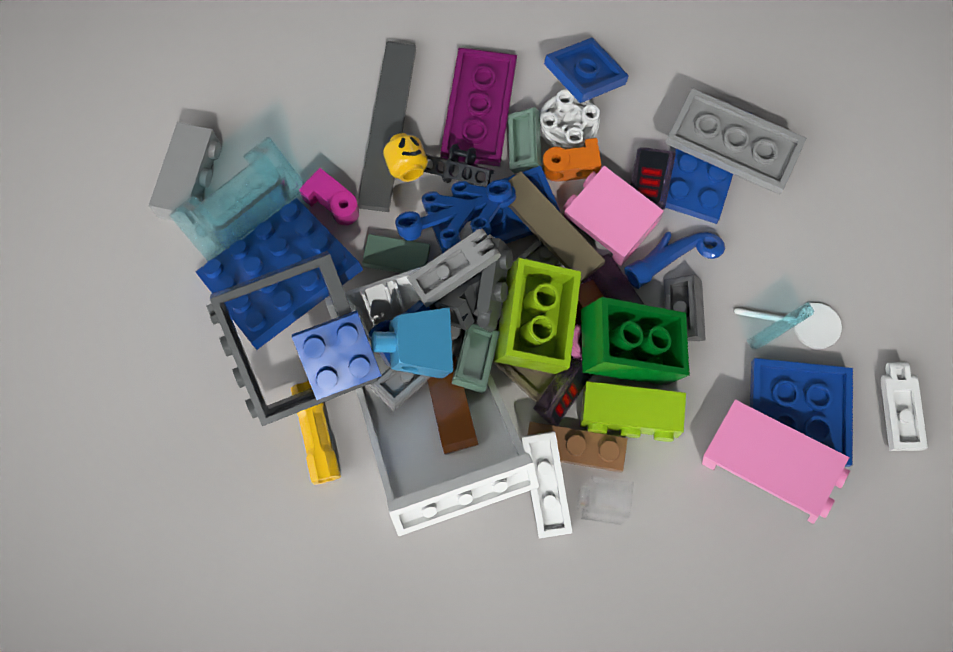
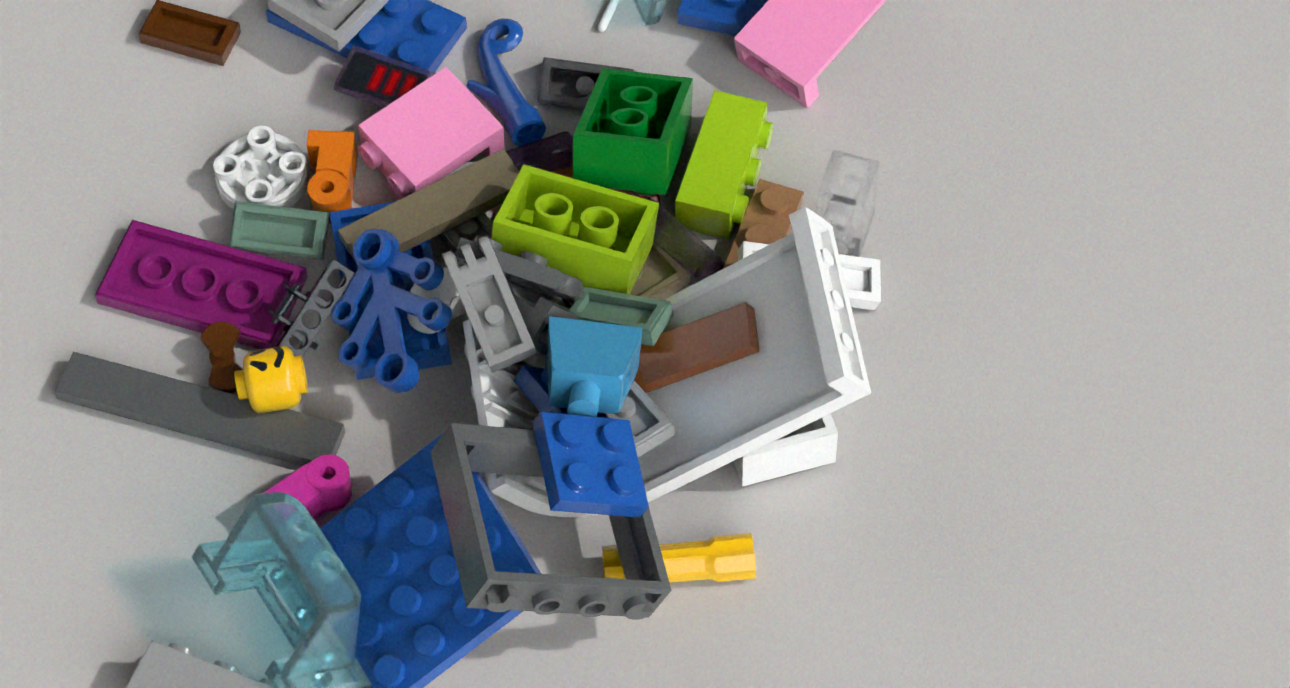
camera: 80 degrees left, 15 degrees down
sand green tile [362,234,430,273] -> none
blue plate [544,38,629,103] -> none
none -> reddish brown tile [139,0,241,66]
none -> reddish brown piece [201,321,243,393]

